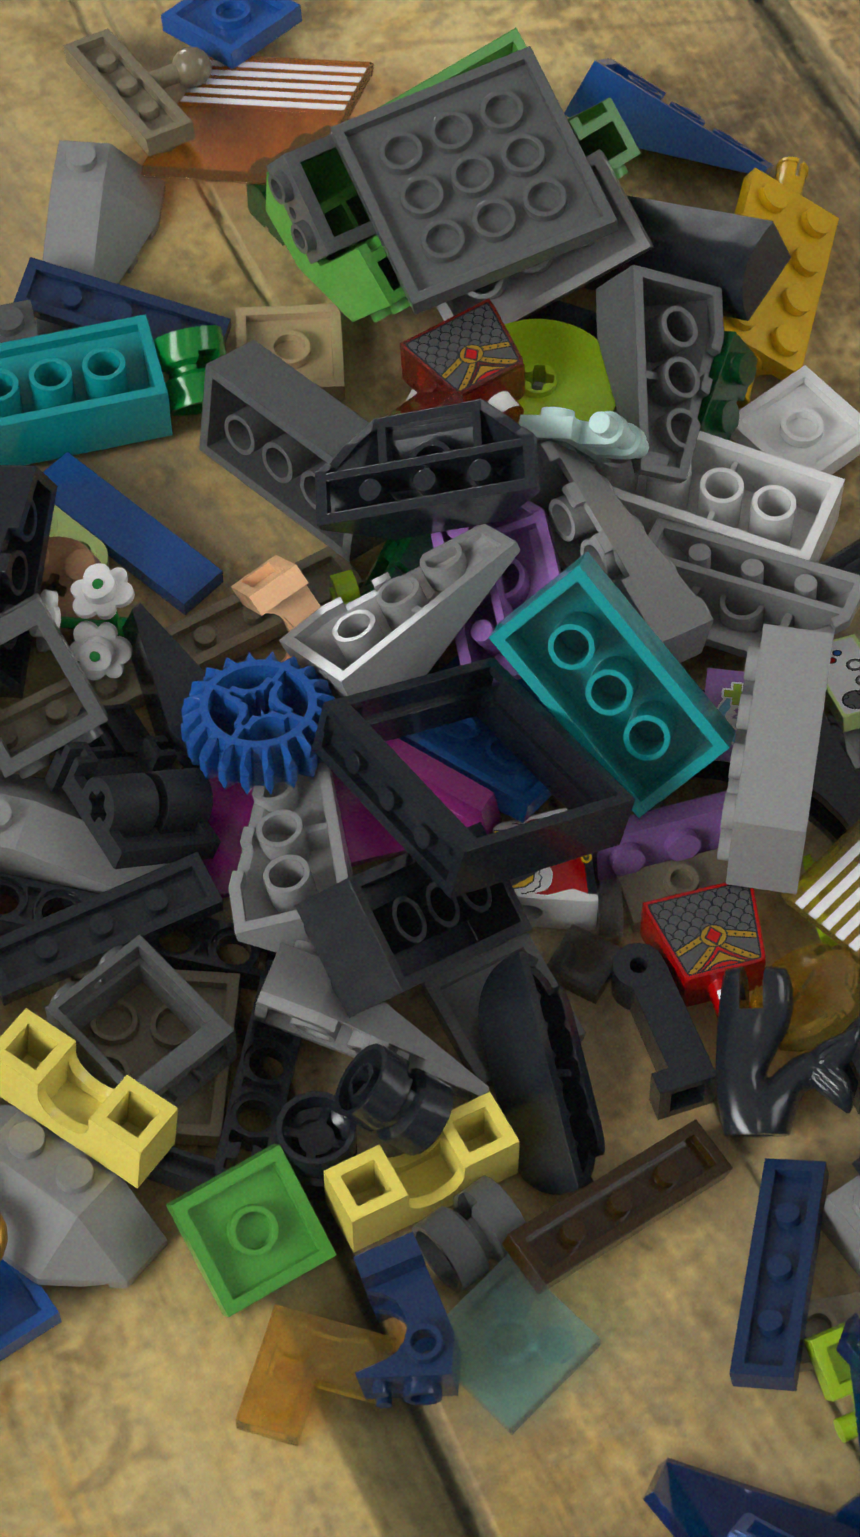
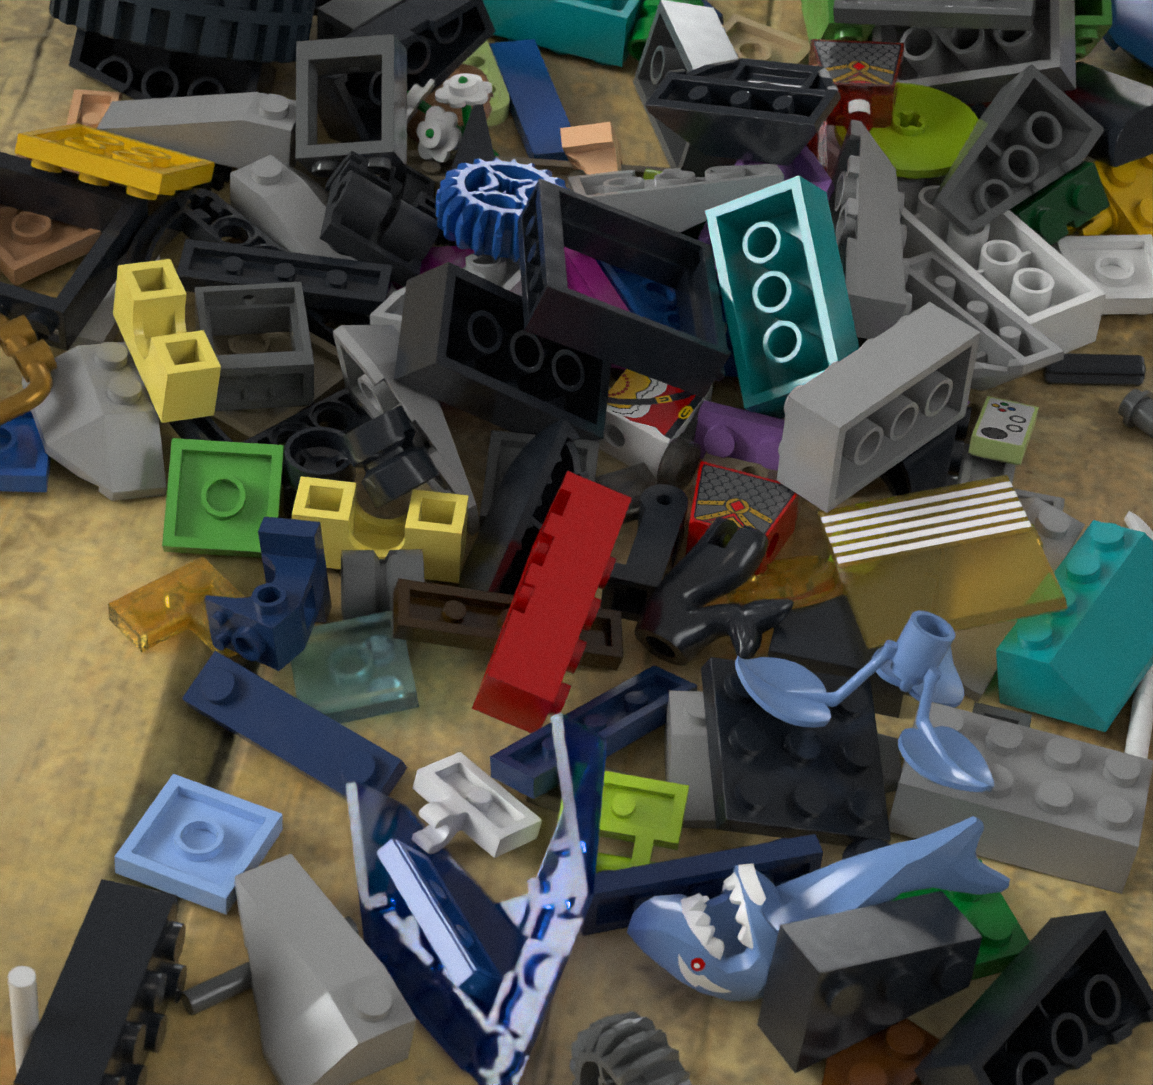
camera: 30 degrees right, 15 degrees down
light aqua plate [519,407,649,463] -> none
none -> dark blue plate [182,651,408,817]
none -> white plate [412,752,542,858]
none -> red wedge [471,471,632,733]

